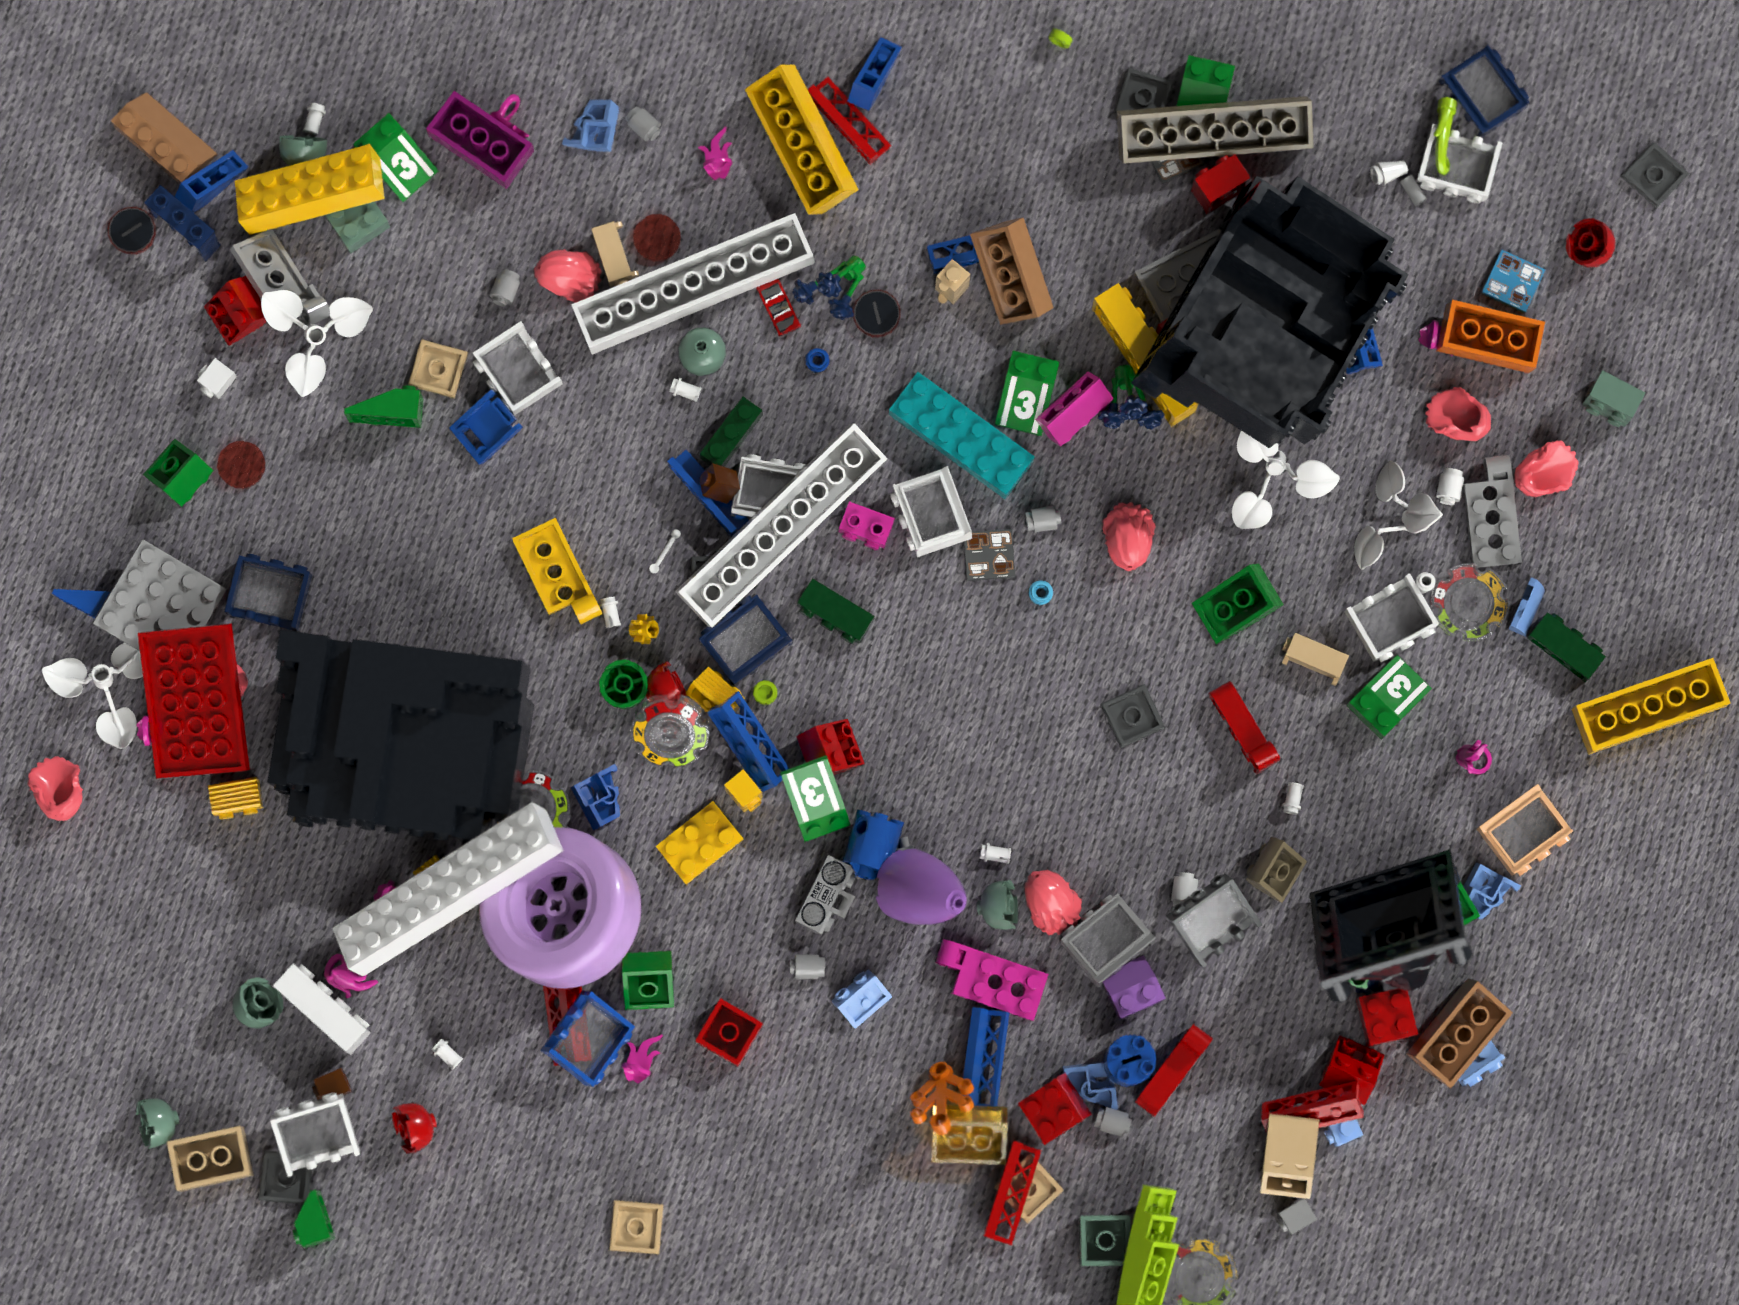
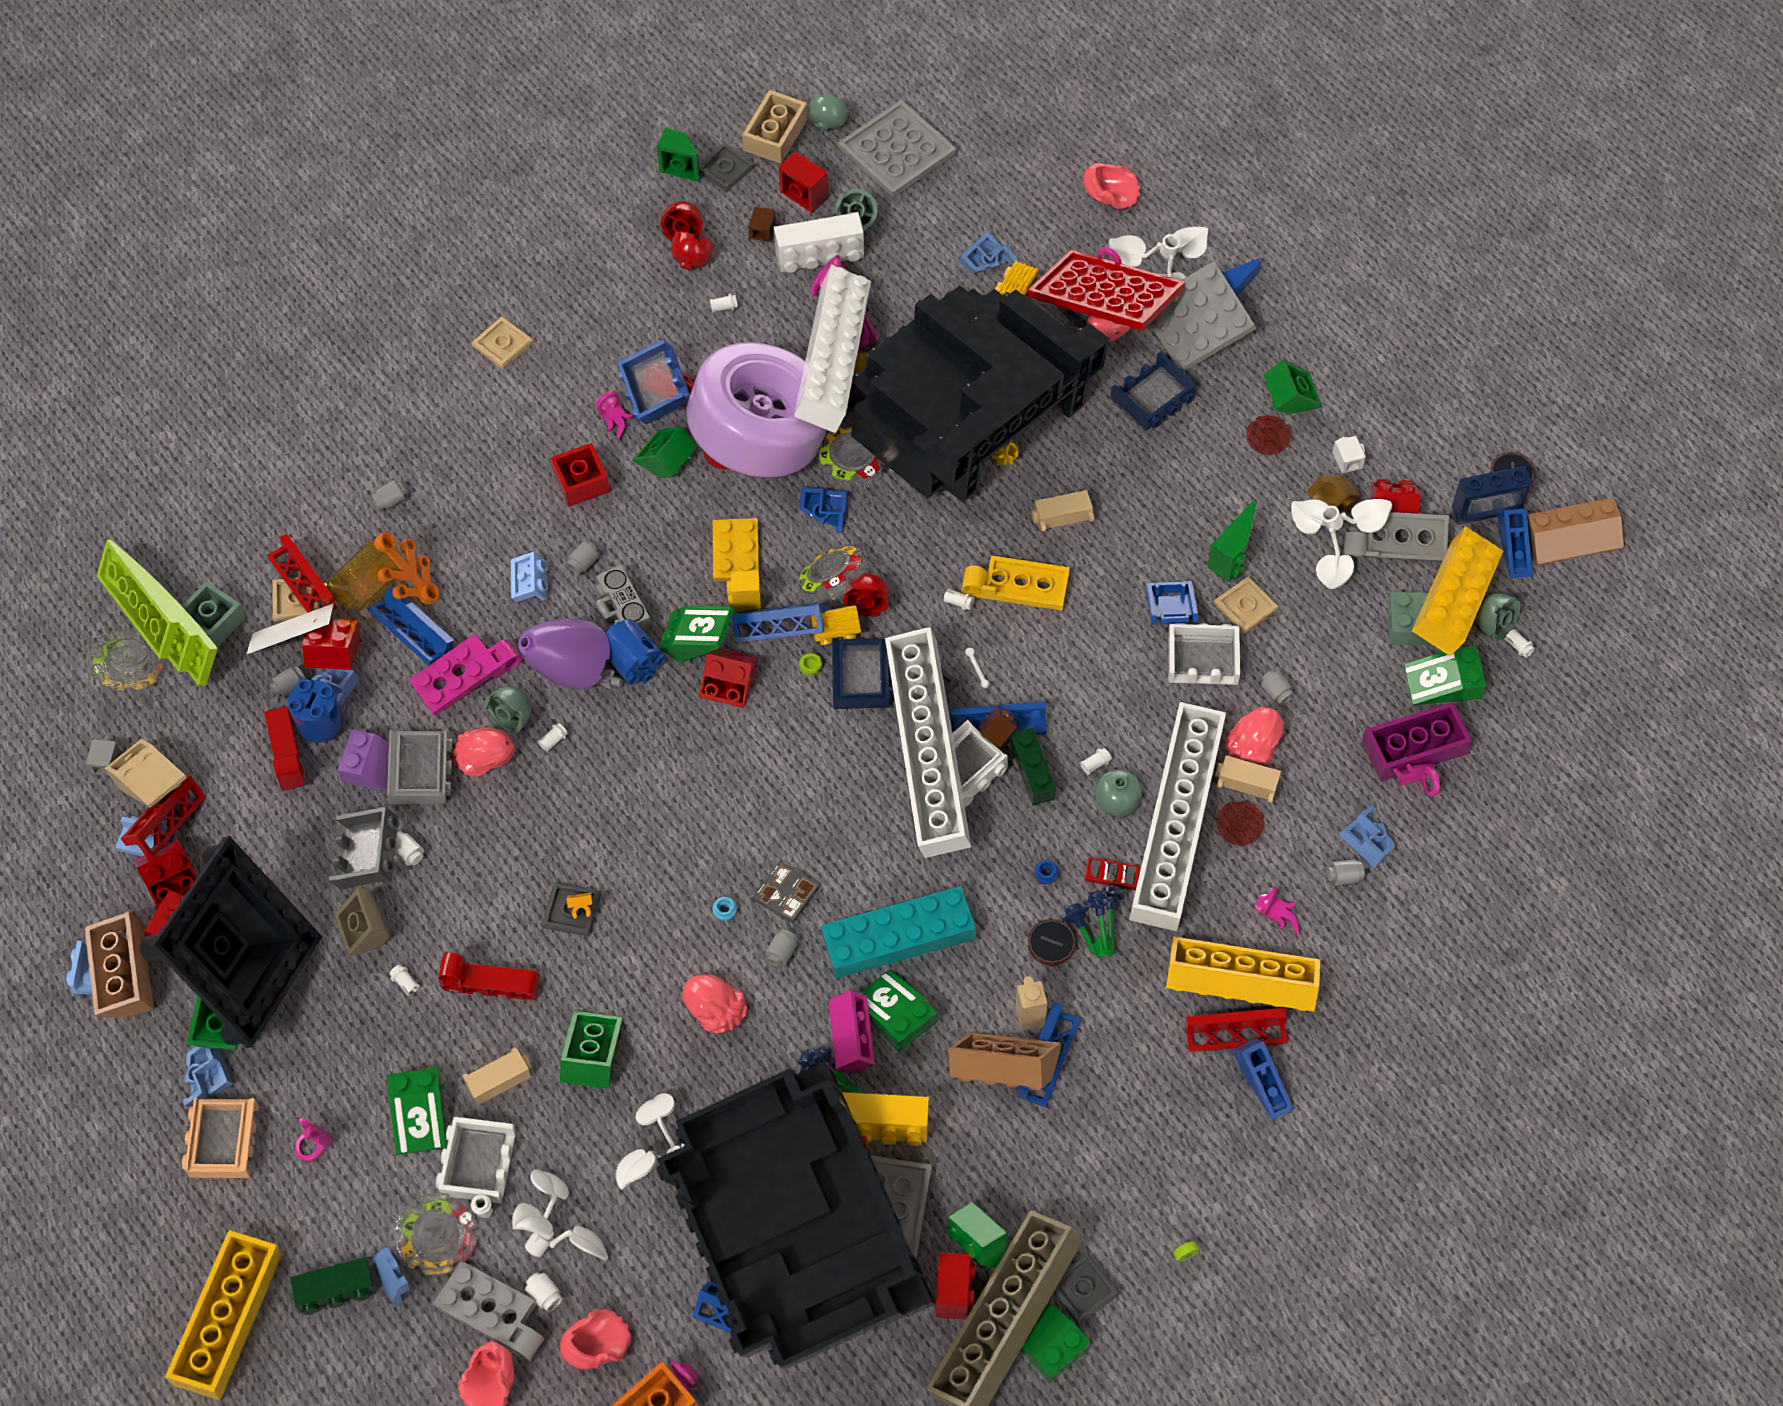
camera: 130 degrees right, 20 degrees down
window [270,1093,360,1177] -> none
green cylinder [599,659,648,709] -> none
yellow gear [629,614,659,644] -> none
dark green brick [797,578,875,644] -> none
dark pink brick [839,502,895,550] -> none
window [890,466,972,557] -> none
none -> white sticker [247,603,334,654]
none -> light grey brick [371,480,406,511]
none -> light orange tile [566,892,593,919]
none -> red cylinder [660,201,703,242]
none -> red brick [778,152,829,214]
none -> light grey plate [838,100,956,198]
none -> green slope [948,1202,1006,1269]
none -> medium blue slope [957,231,1018,273]
none -> tan brick [1031,490,1094,532]
none -> pearl gold arch [1306,476,1360,511]

